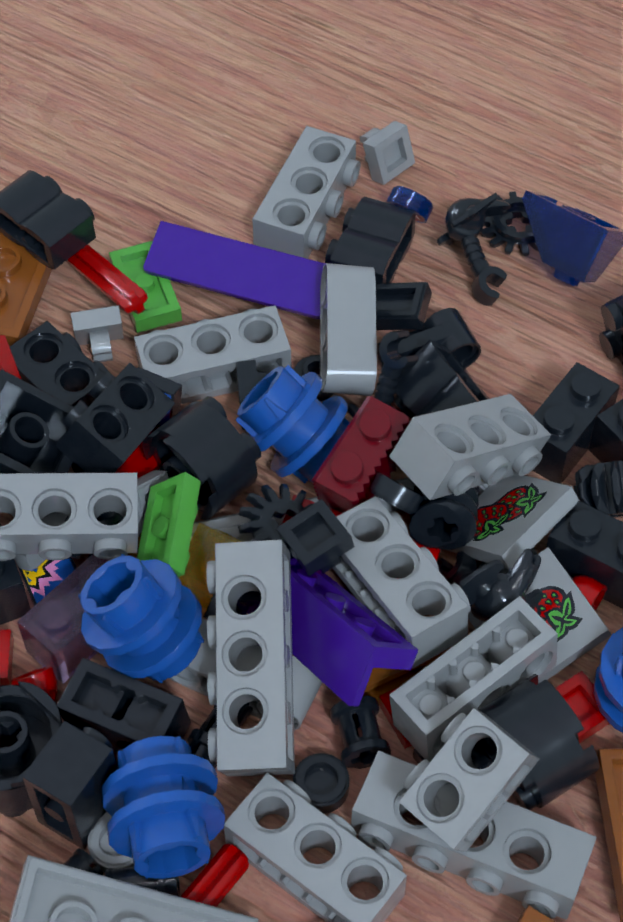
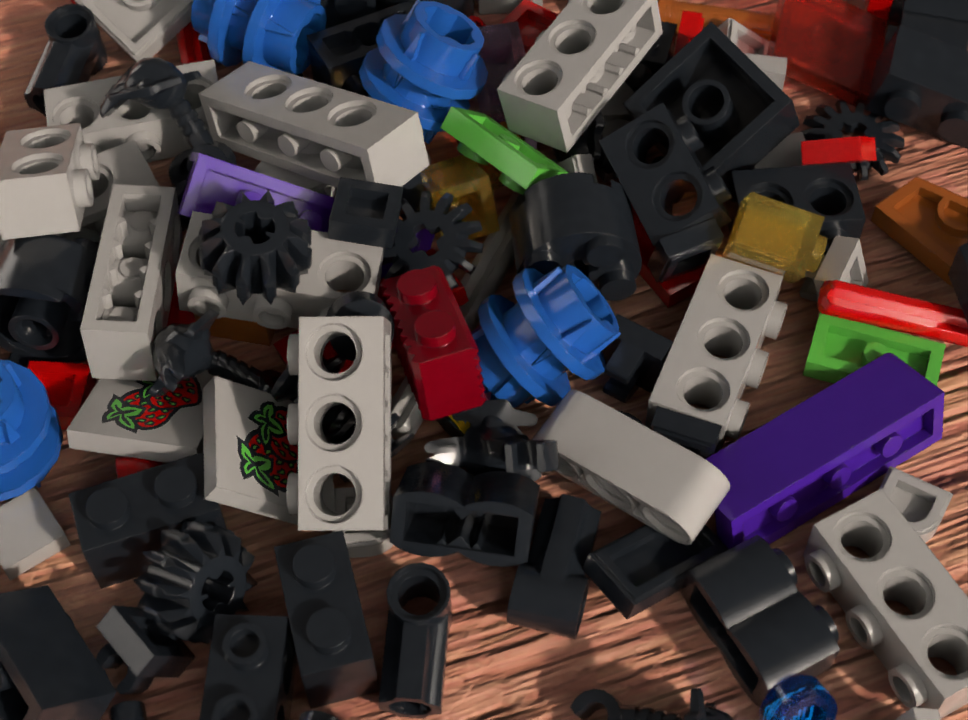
camera: 130 degrees right, 0 degrees up
none -> black piece [100,57,237,173]
none -> black gear [199,190,312,305]
none -> black piece [378,563,453,719]
none -> black tile [650,406,722,459]
none -> clear yellow brick [722,192,827,283]
none -> light grey tile [879,466,953,543]

